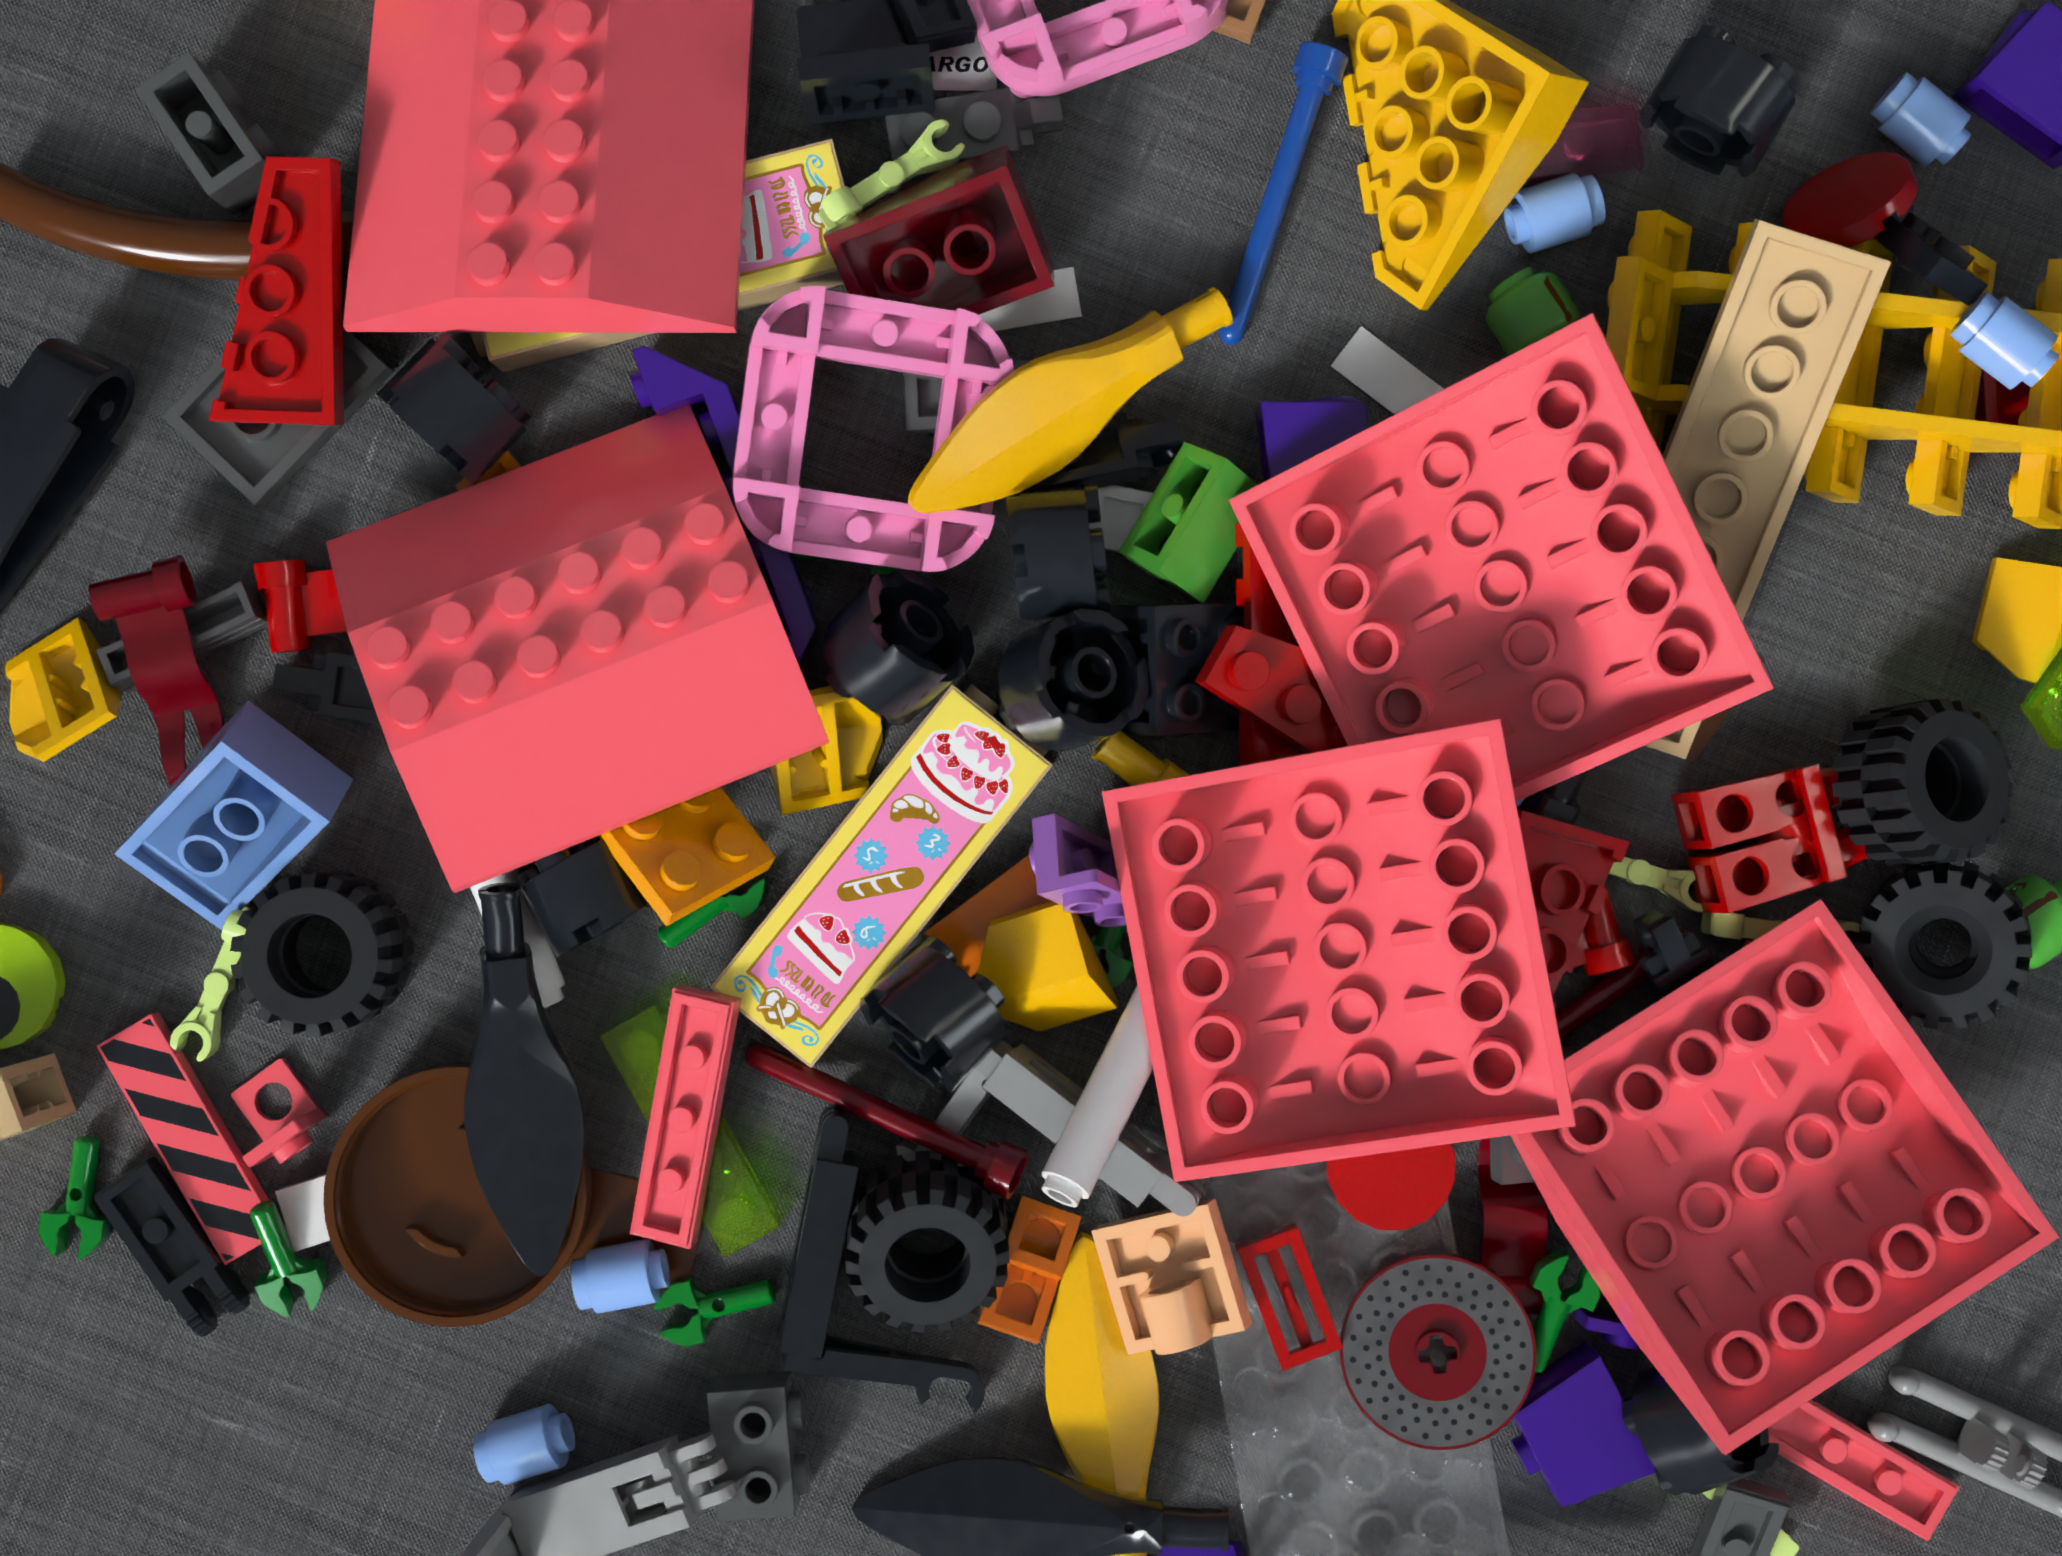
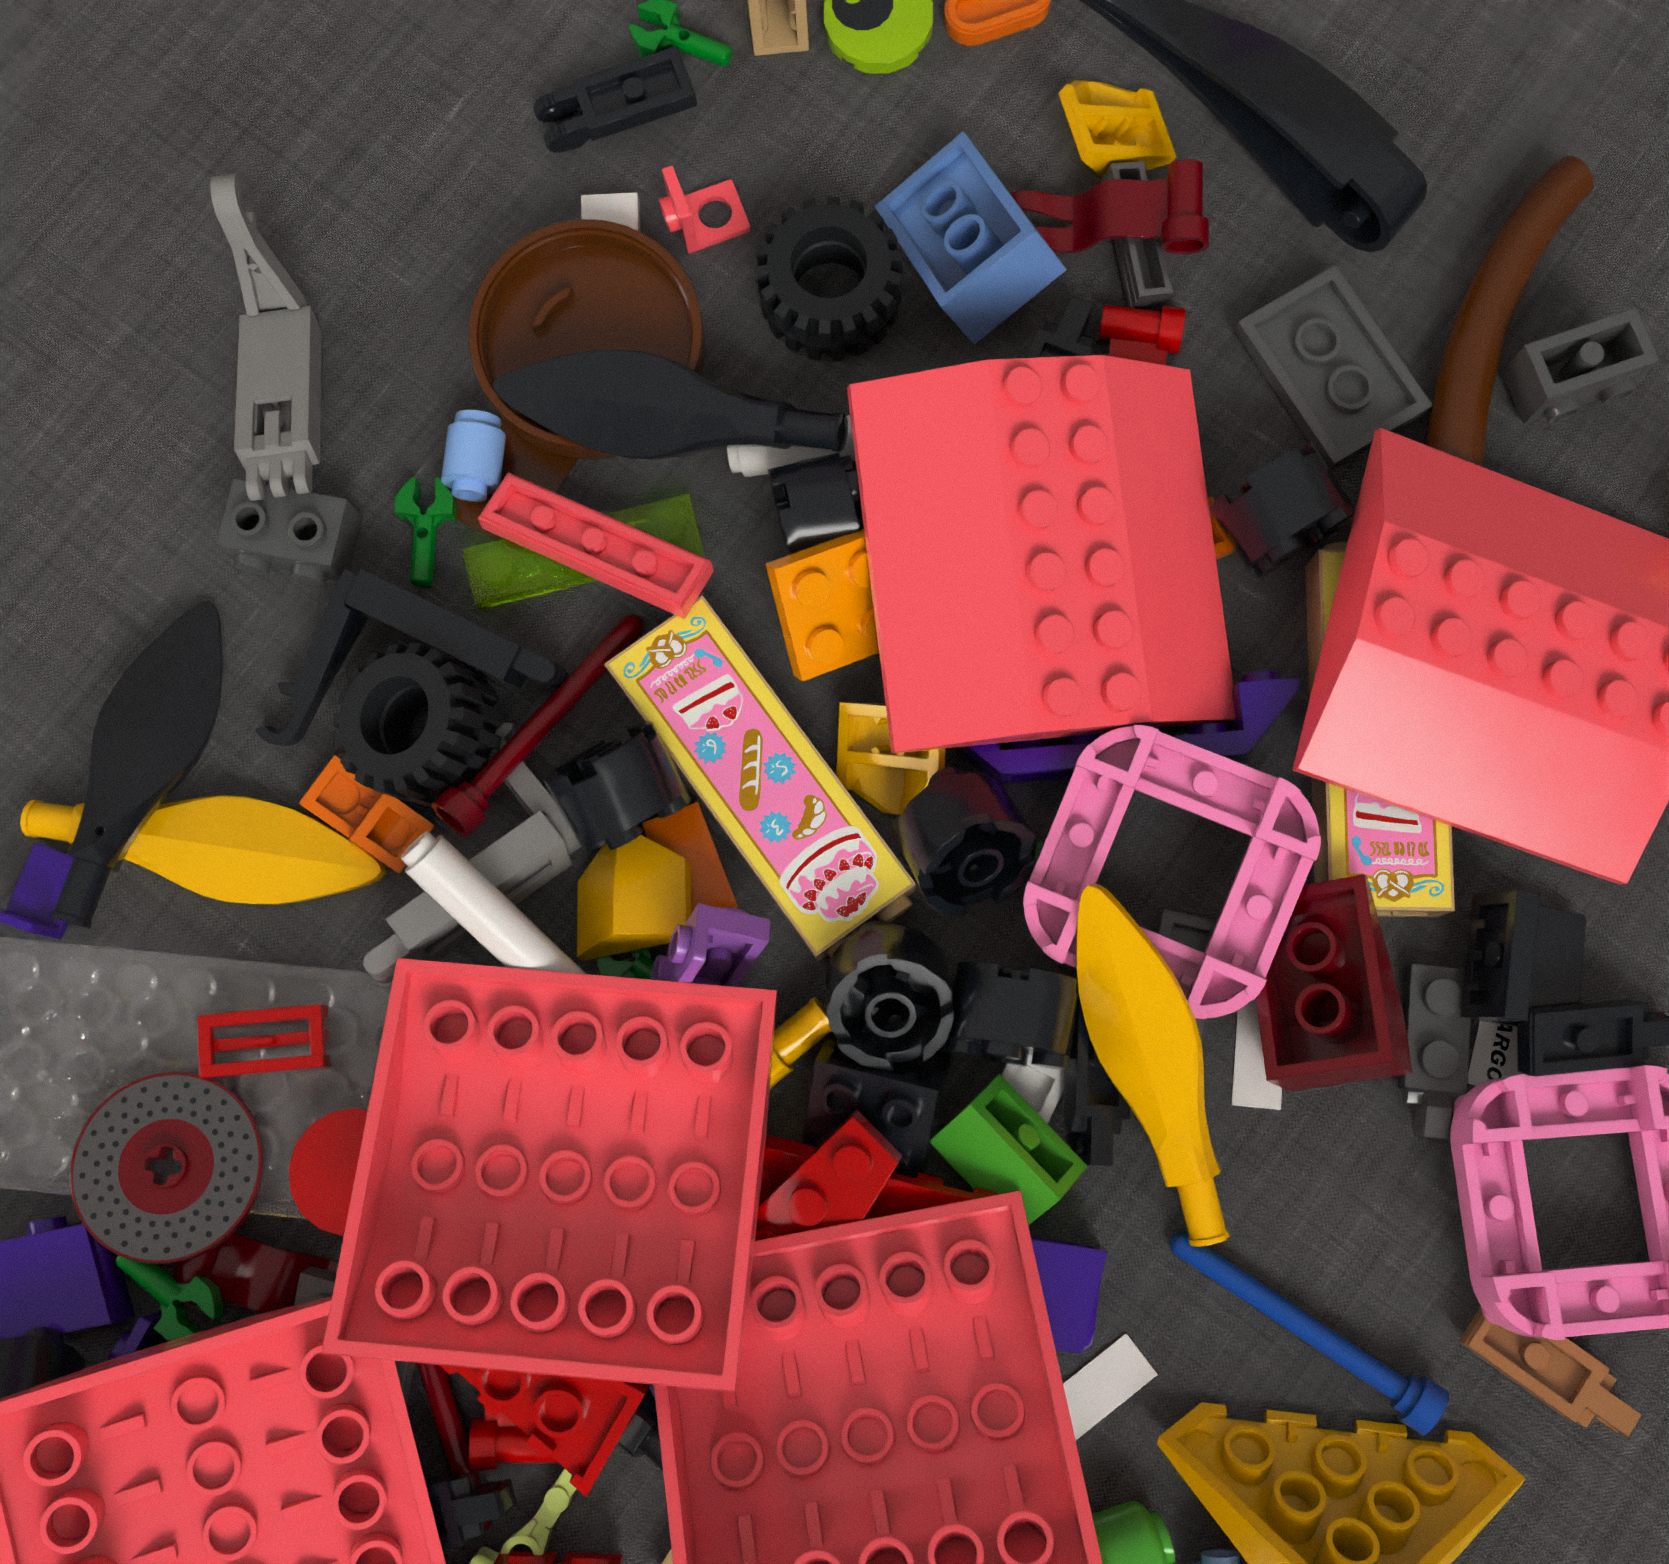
camera: 110 degrees right, 10 degrees down
coral tile [96,1012,286,1265] -> none
yellowish green piece [170,907,252,1062] -> none
red wing [209,156,344,426] -> none
green bar [250,1201,328,1317] -> none
light blue brick [473,1404,575,1485] -> none
green bar [658,878,768,948] -> none
yellowish green piece [818,119,965,230] -> none
light nougat plate [1091,1198,1252,1355] -> none

